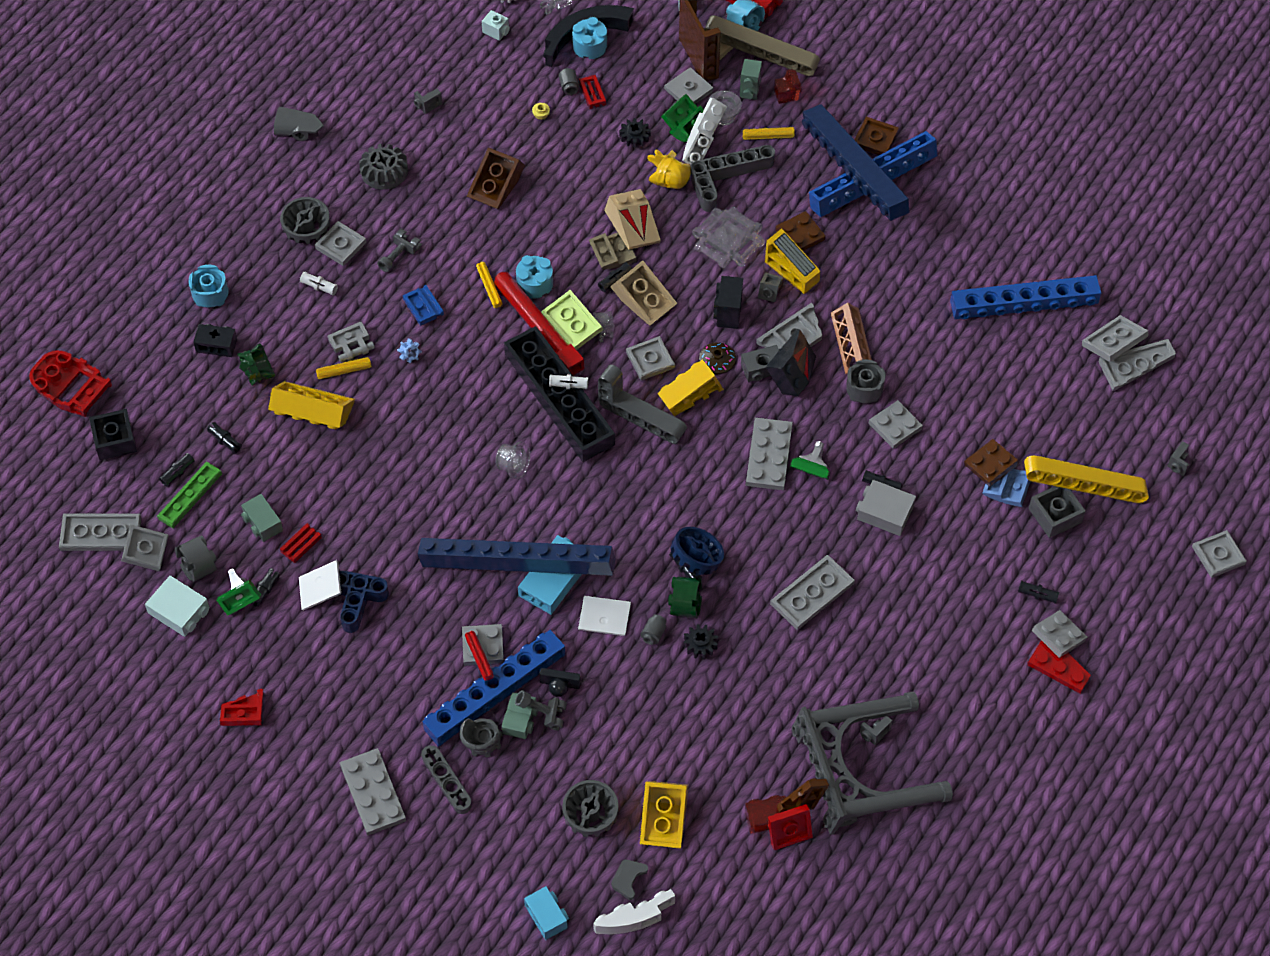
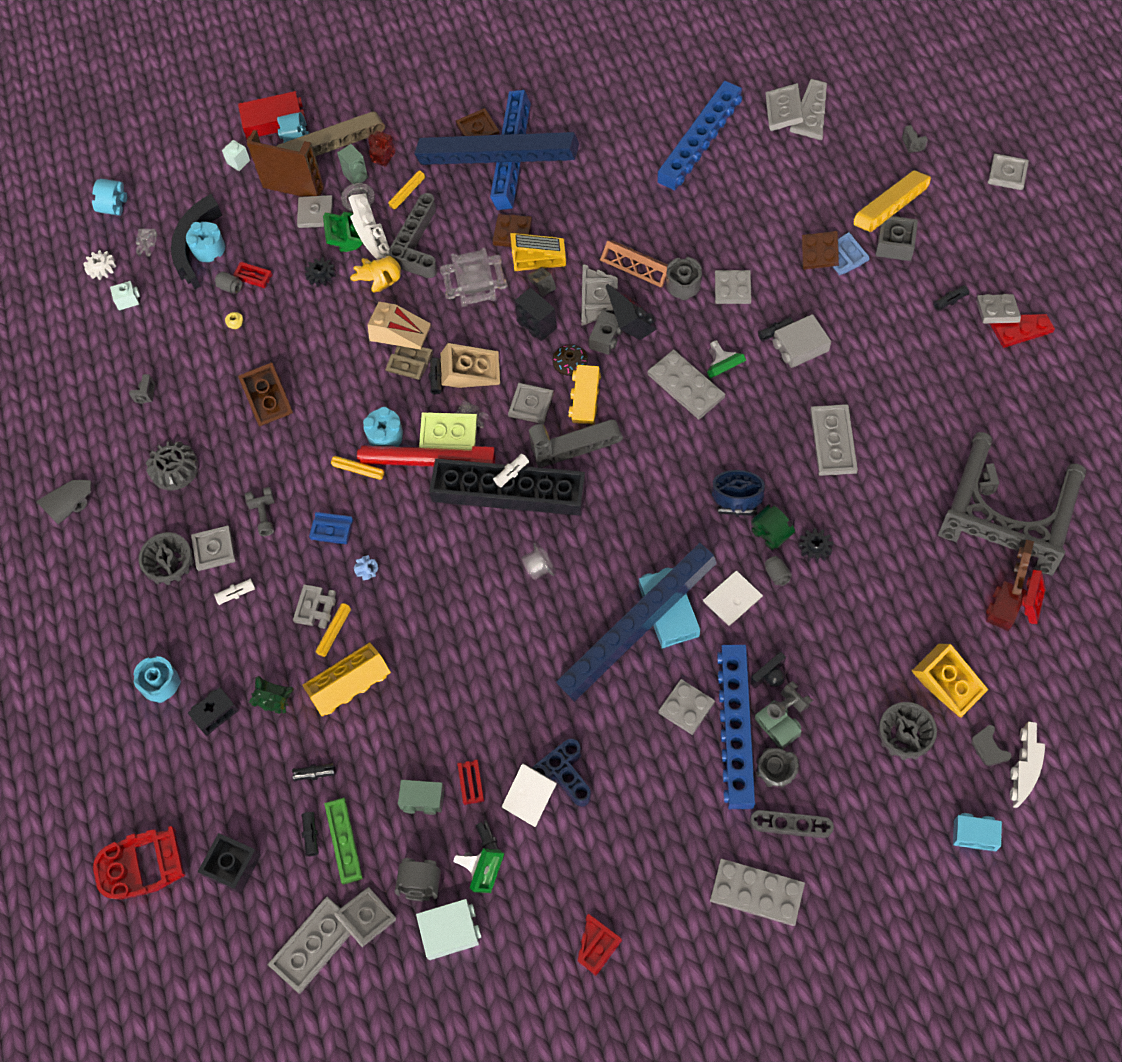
camera: 45 degrees left, 5 degrees up
red axle [465,631,494,681] -> none

